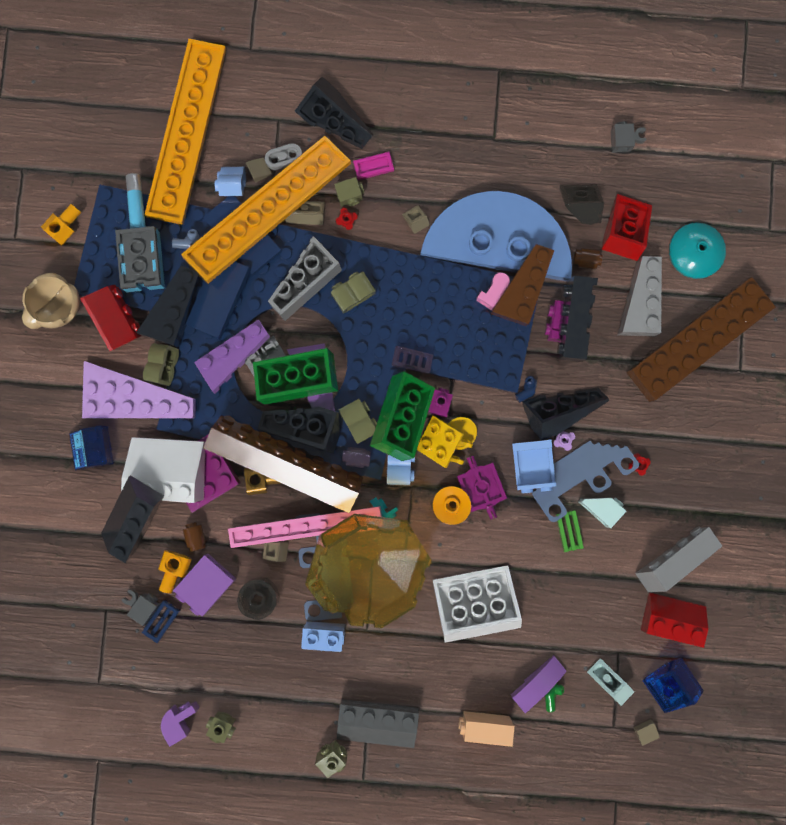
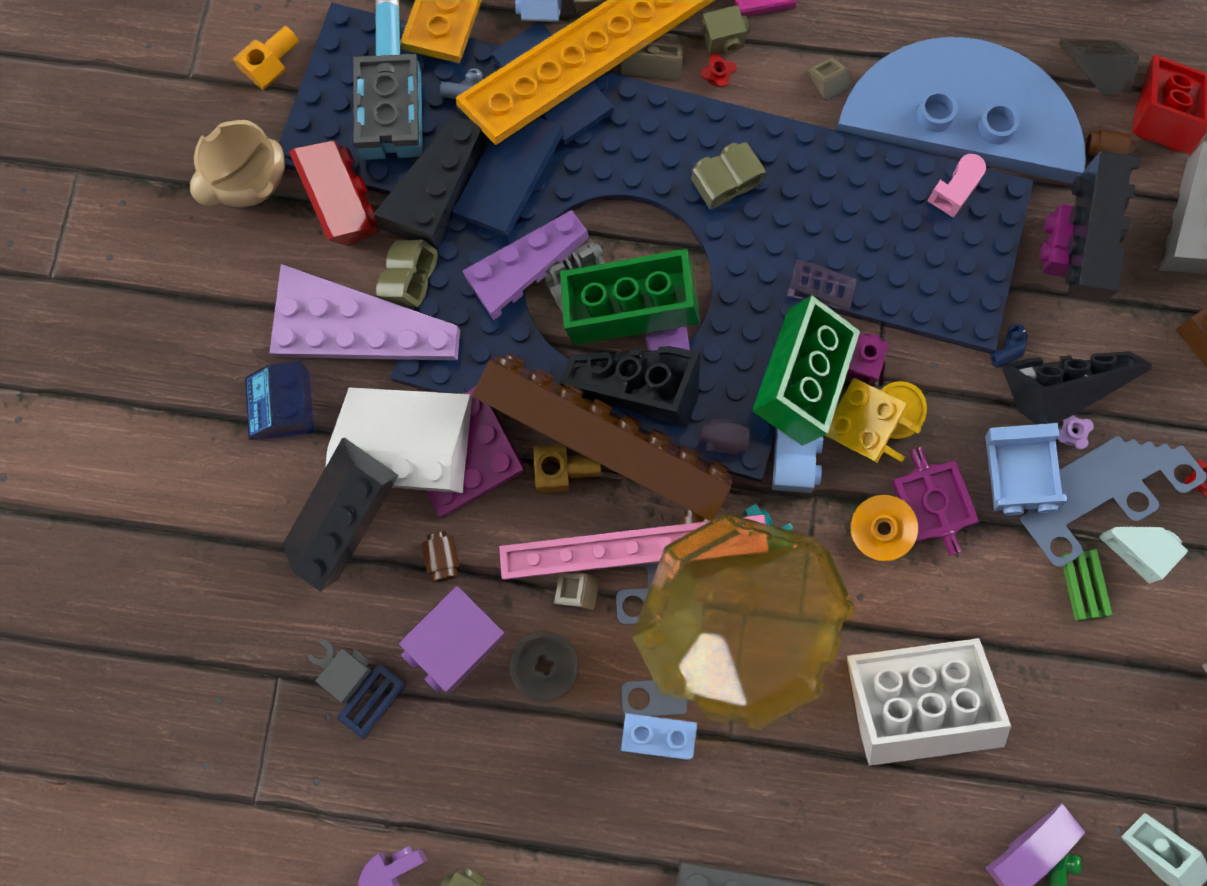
camera: 10 degrees right, 10 degrees down
light orange piece [158,550,192,594] -> none
light grey wedge [268,236,342,321] -> none
olive brick [339,399,377,444] -> none
reddish brown wedge [490,244,554,326] -> none

